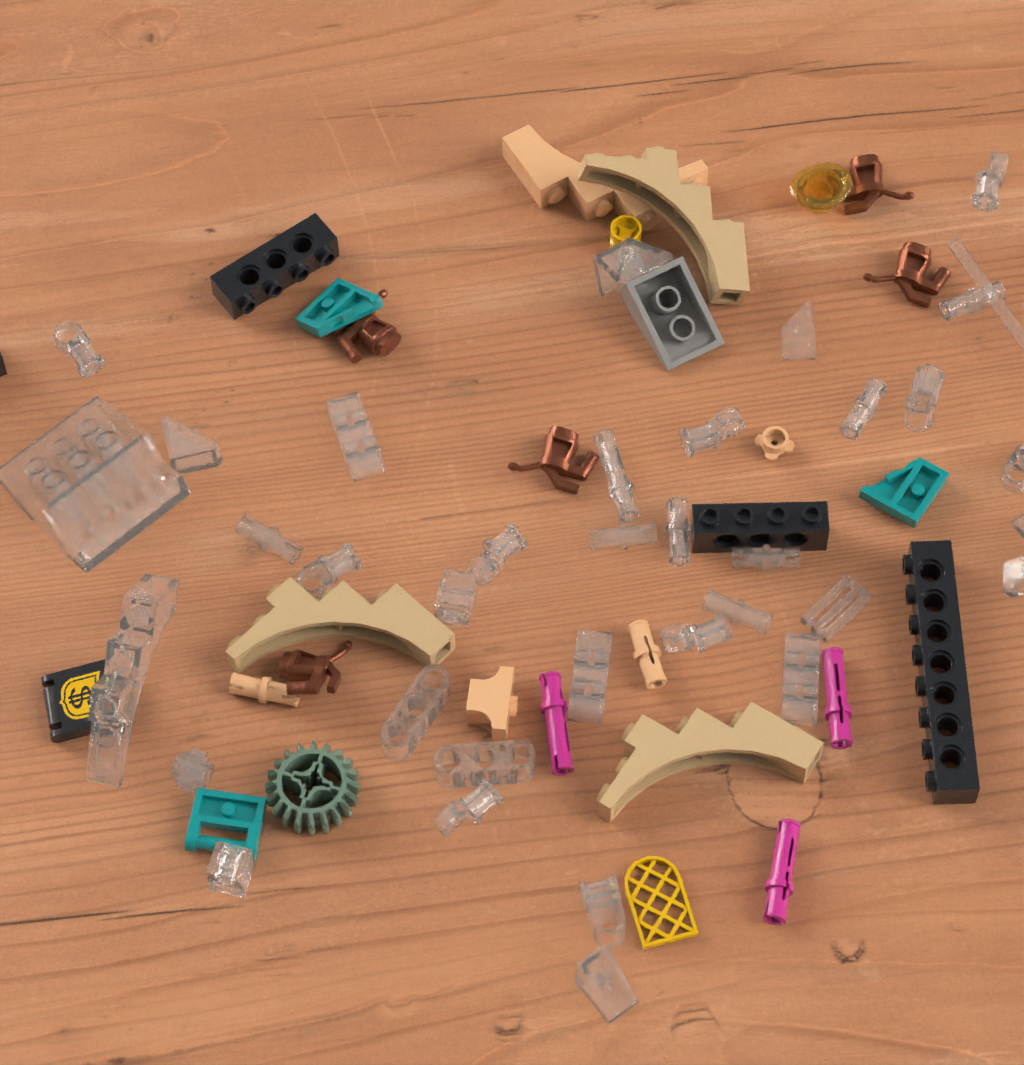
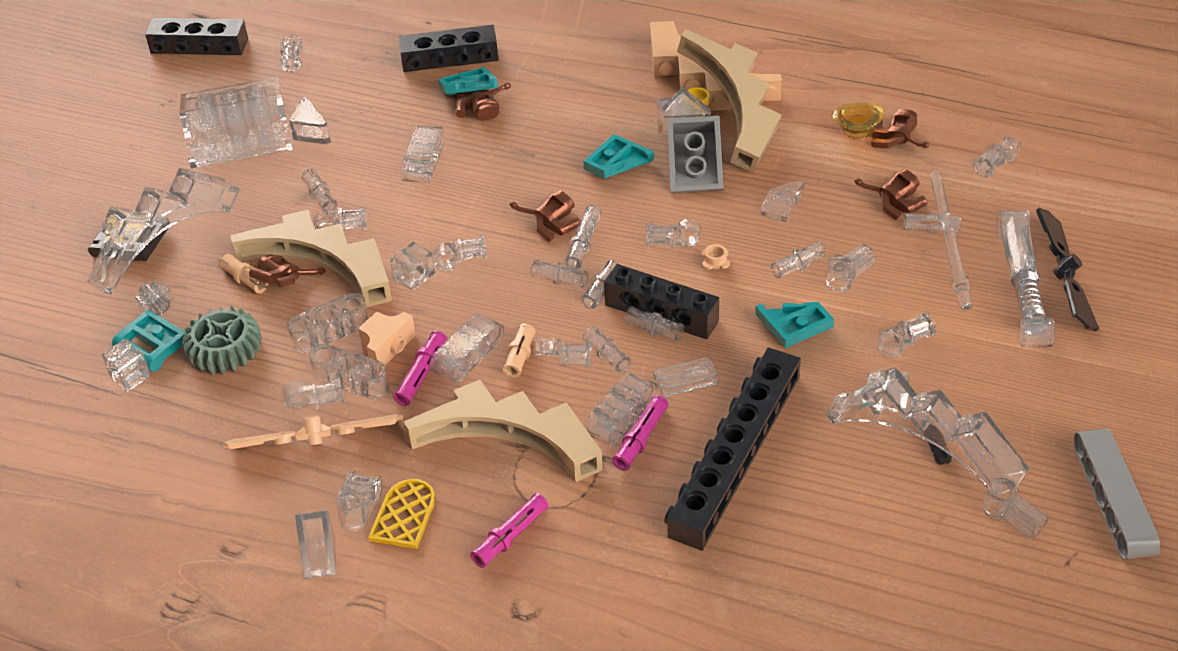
camera: 30 degrees right, 15 degrees down
none -> light nougat piece [223,414,403,449]
none -> teal wing [583,134,654,179]

